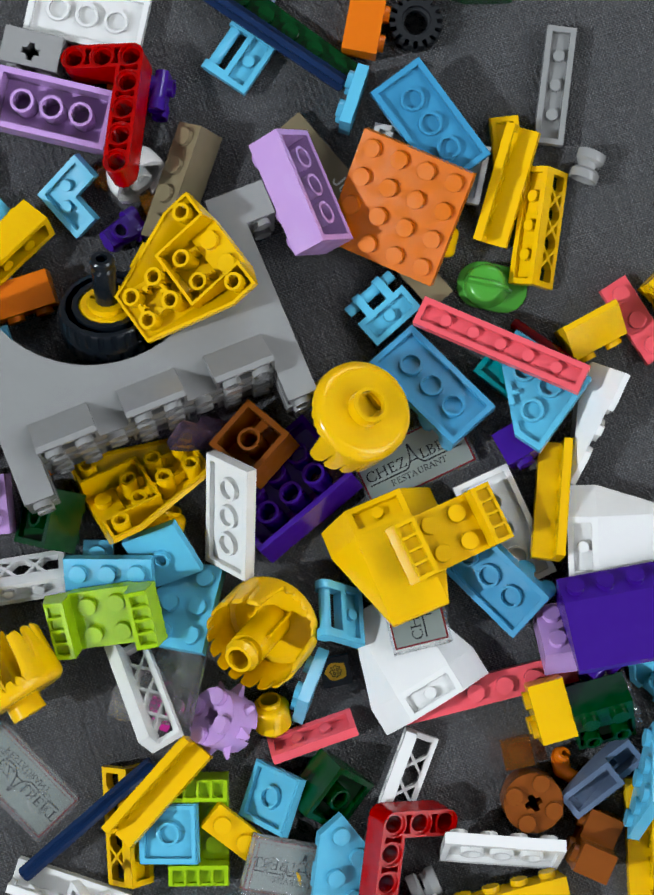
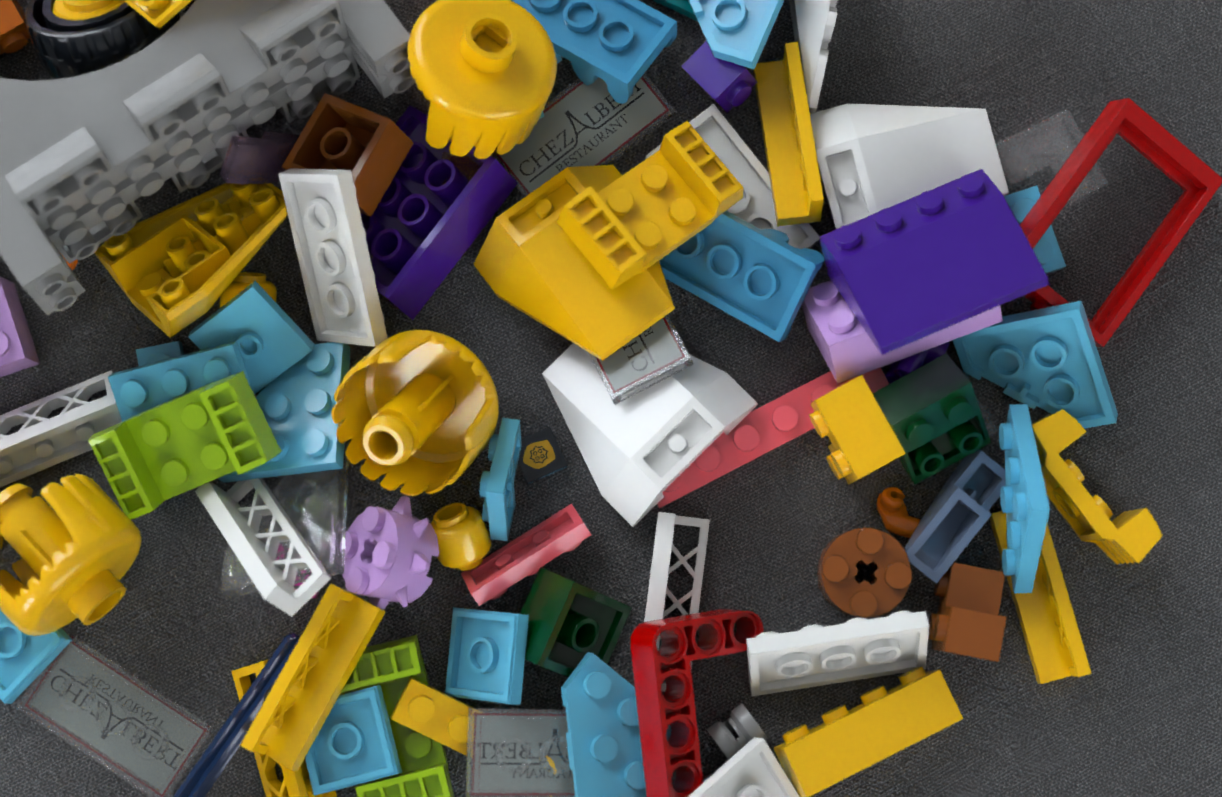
camera: 15 degrees left, 5 degrees down
dark green slope [14,489,86,554] -> none
medium azure plate [315,579,365,649] -> none
clear orange plate [499,734,535,771] -> none

